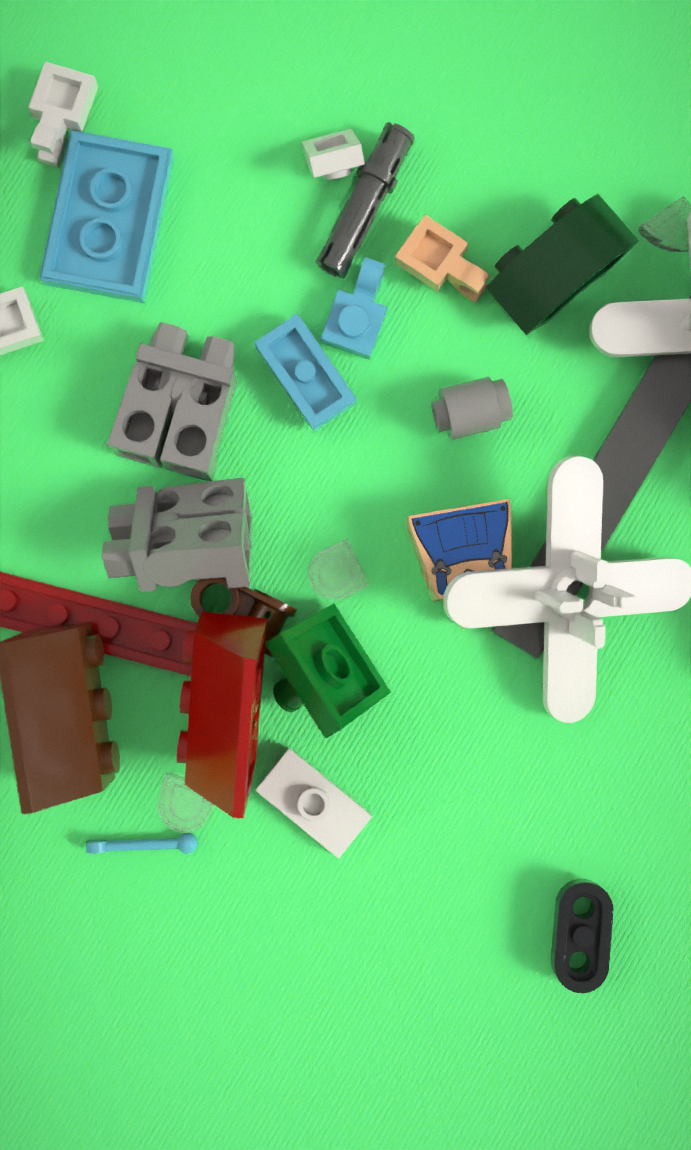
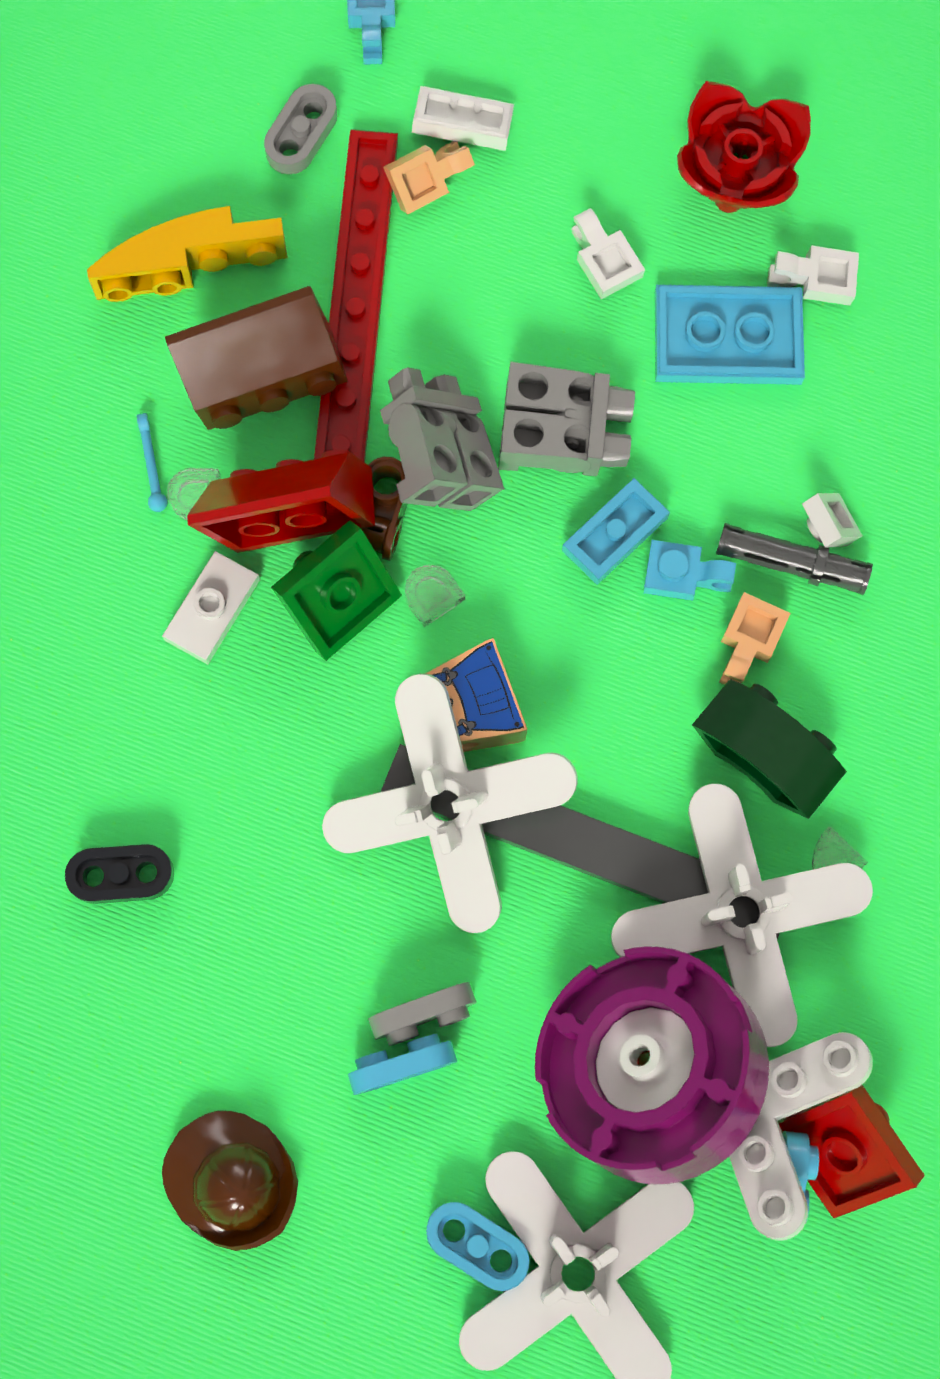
camera: 80 degrees right, 10 degrees down
light grey brick [431,377,513,440] -> none

